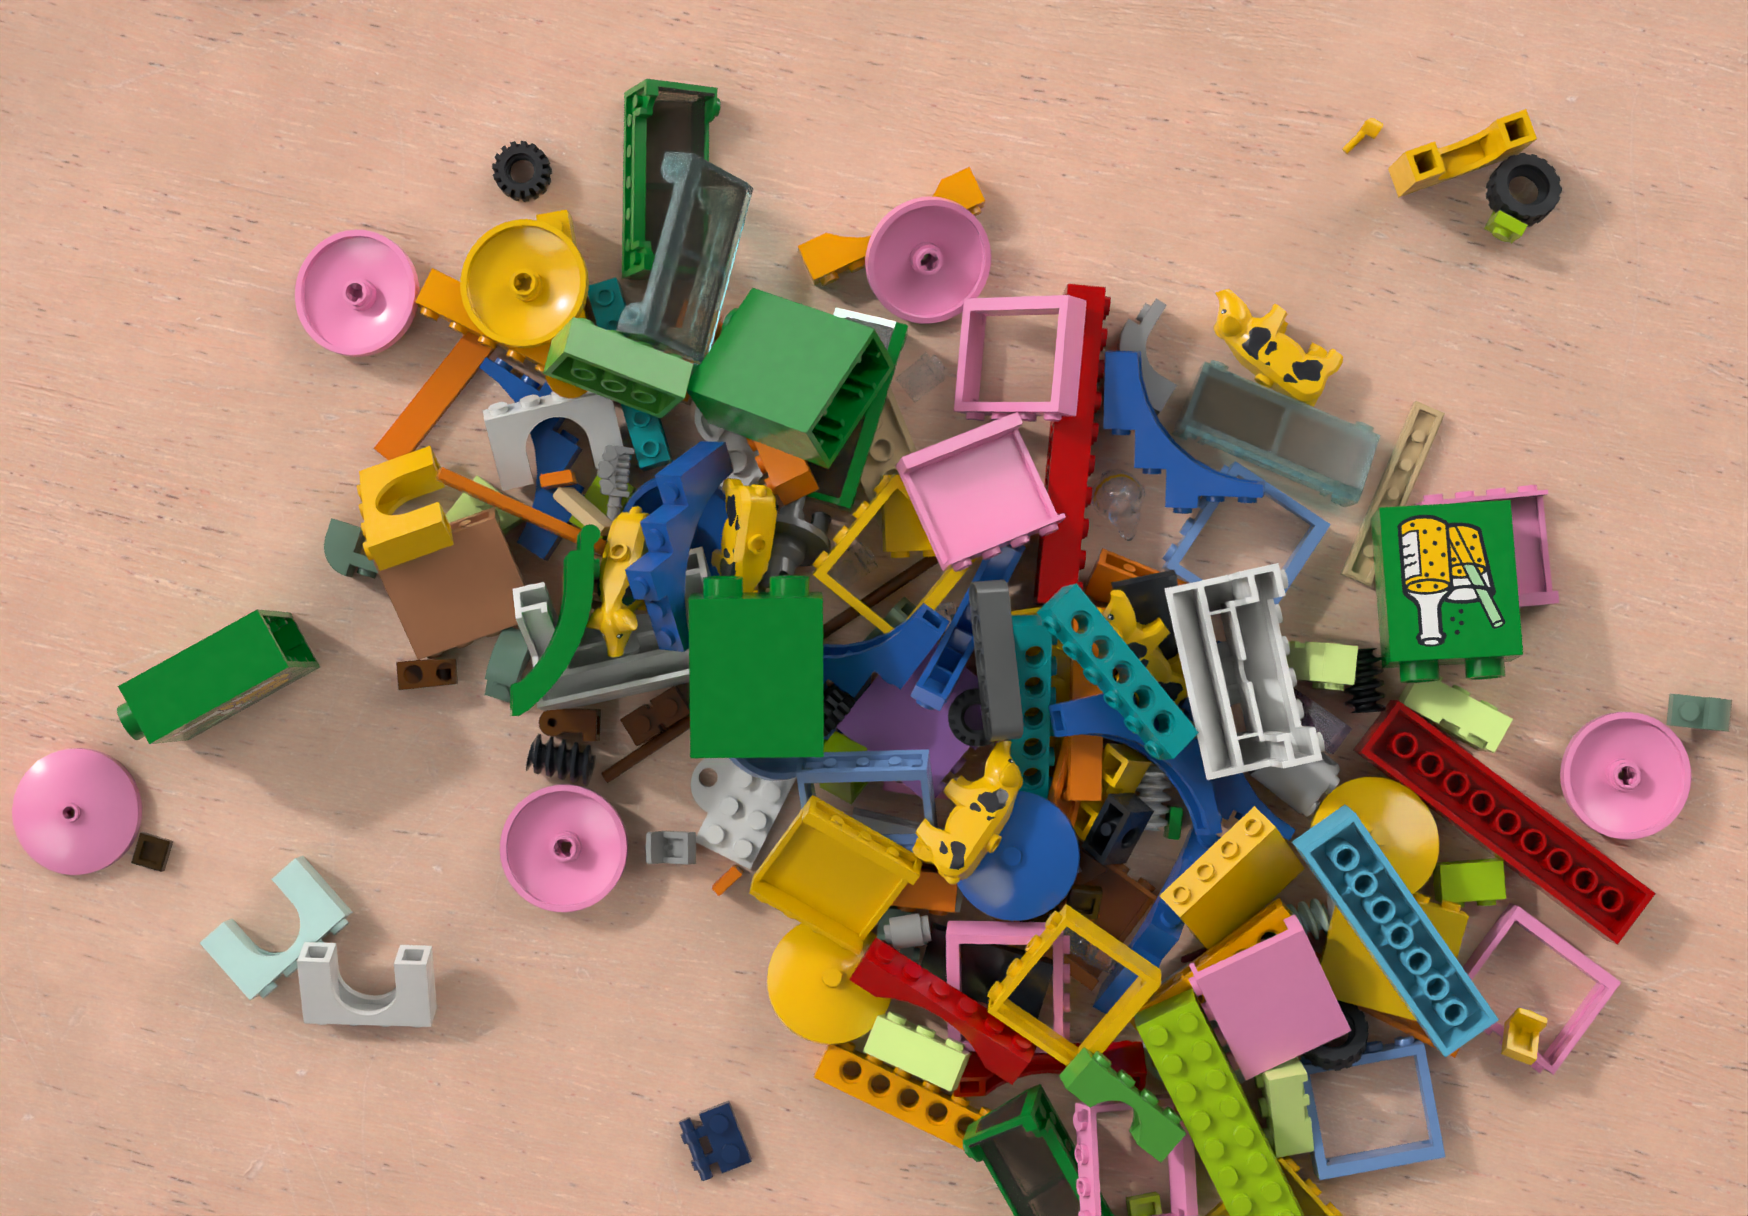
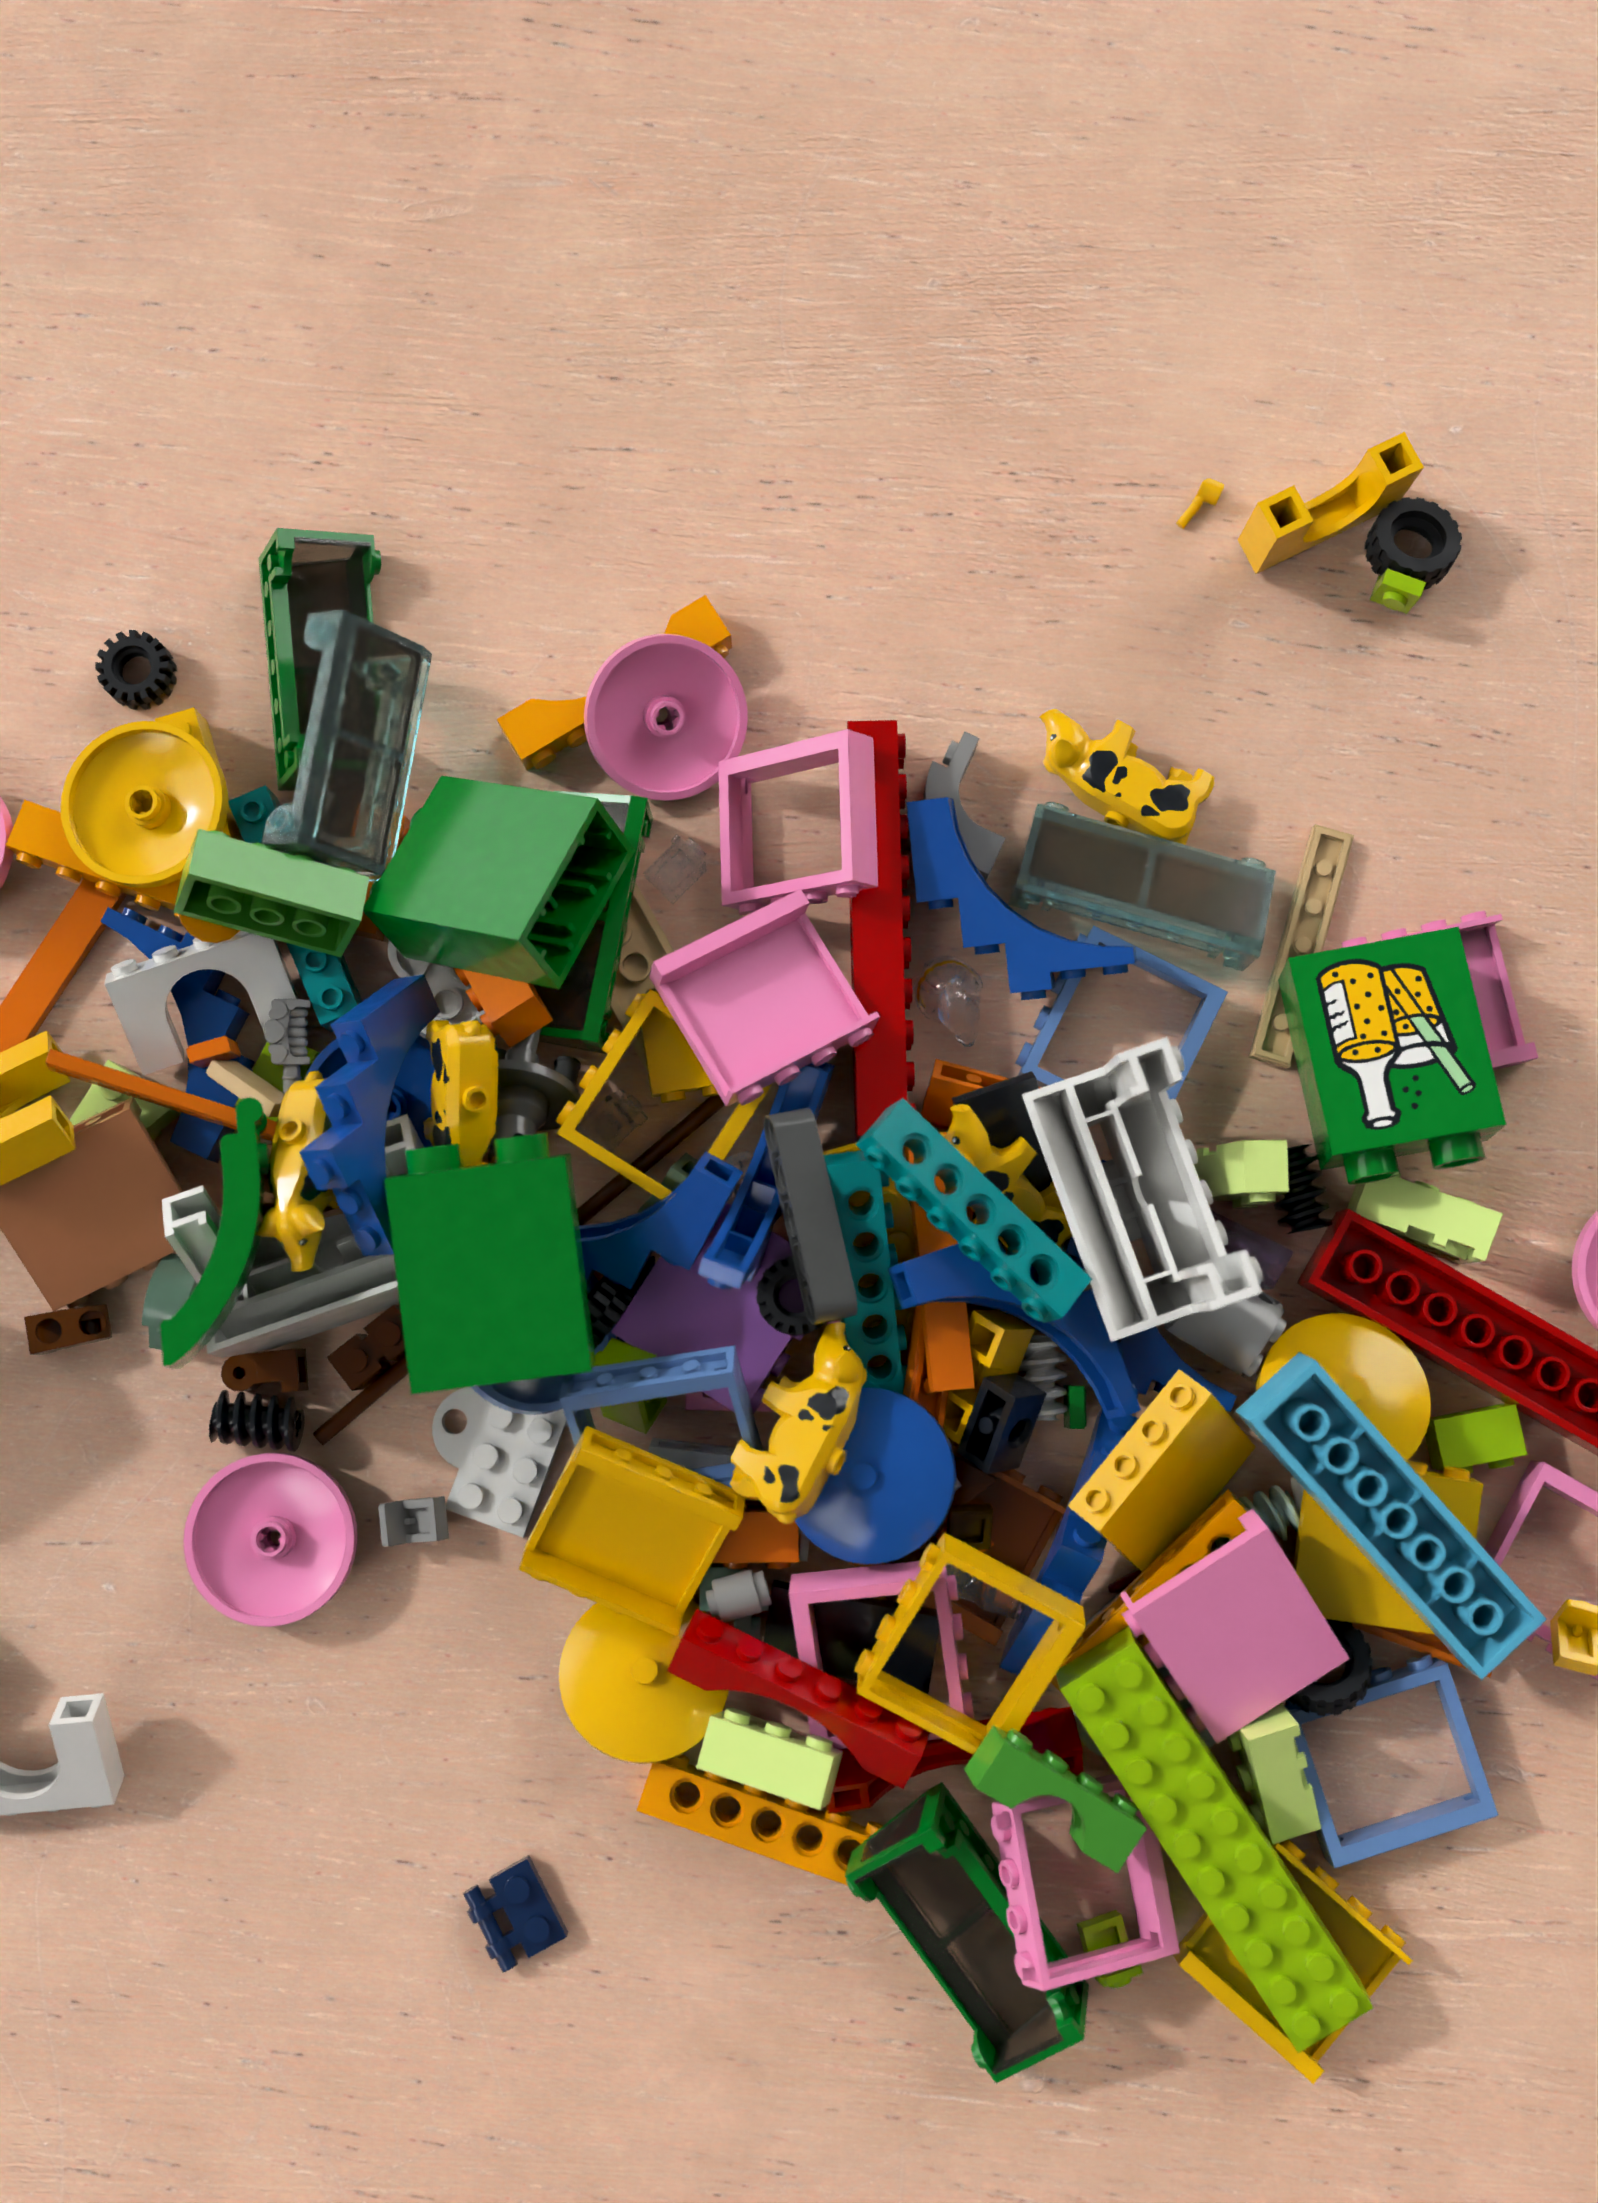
camera: 10 degrees left, 5 degrees down
orange tile [712,864,744,896] -> none

